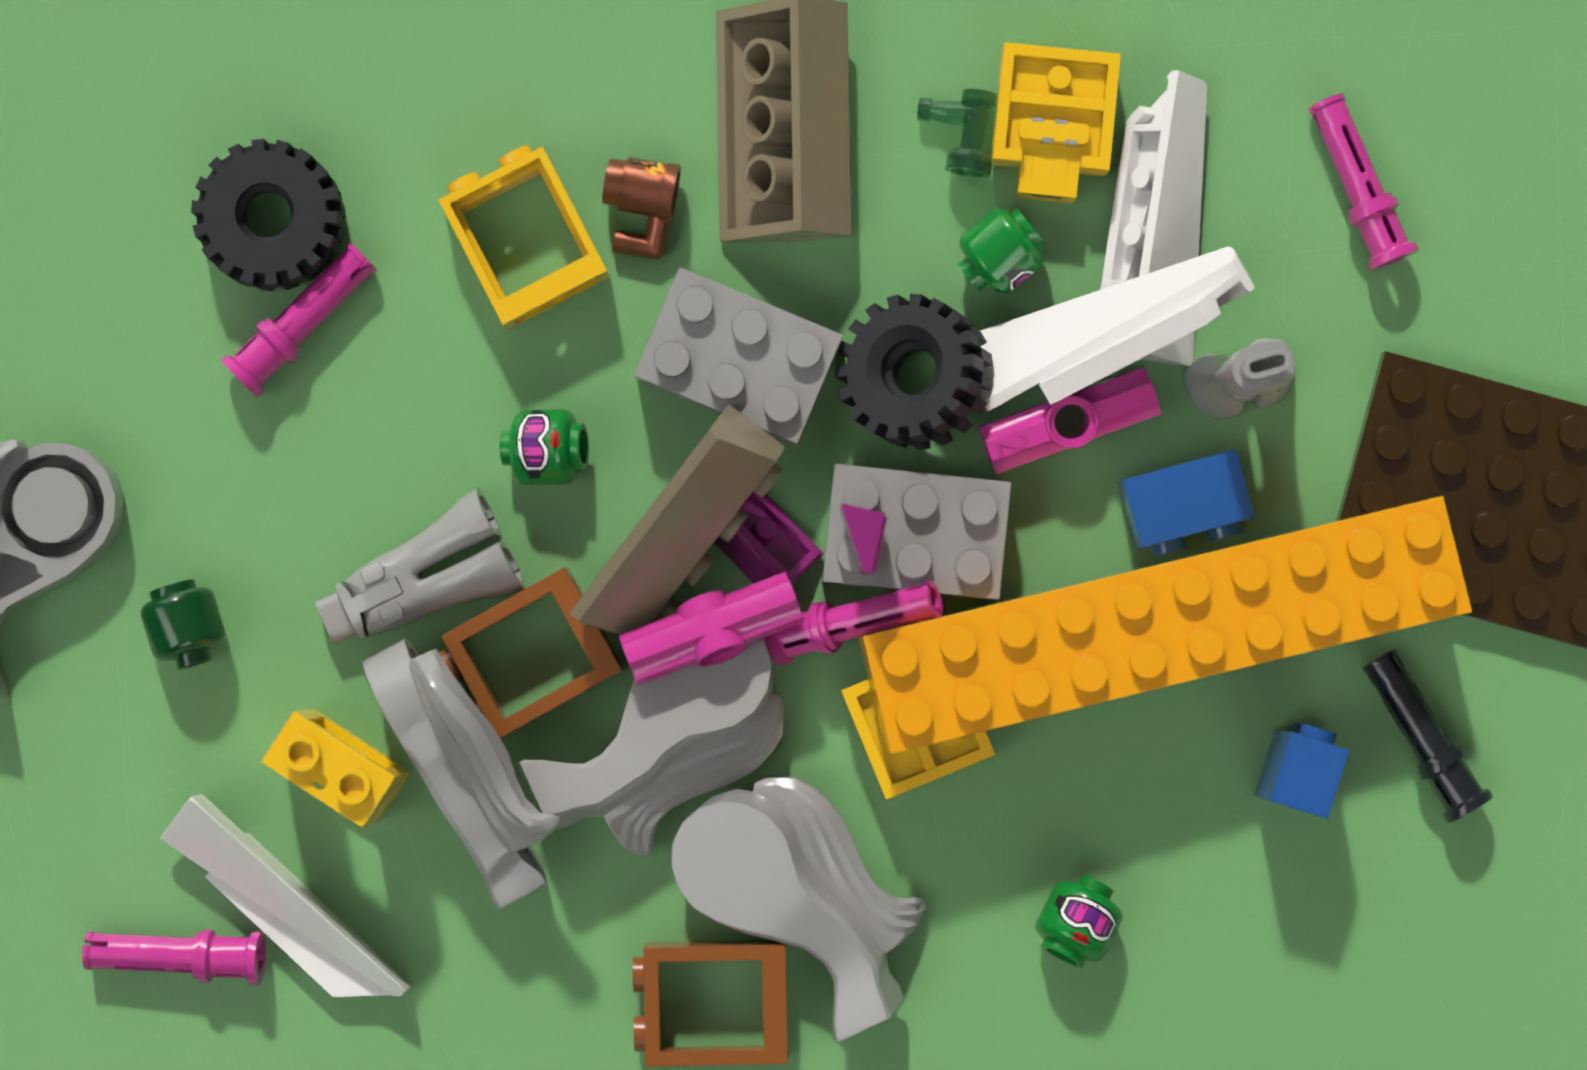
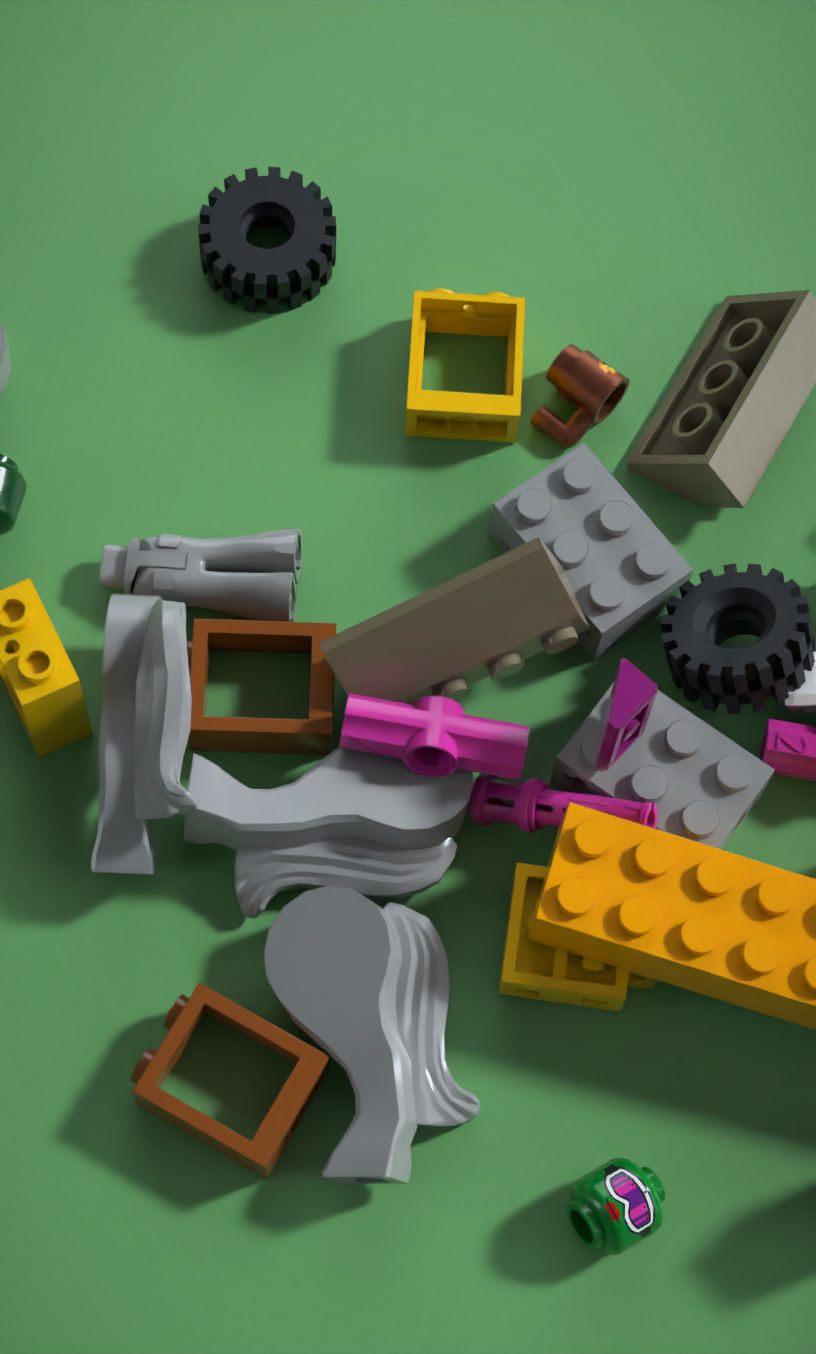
camera: 25 degrees right, 20 degrees down
dark pink pin [220,243,377,398] -> none
green head [499,409,589,485] -> none
magenta slope [714,492,824,585] -> none

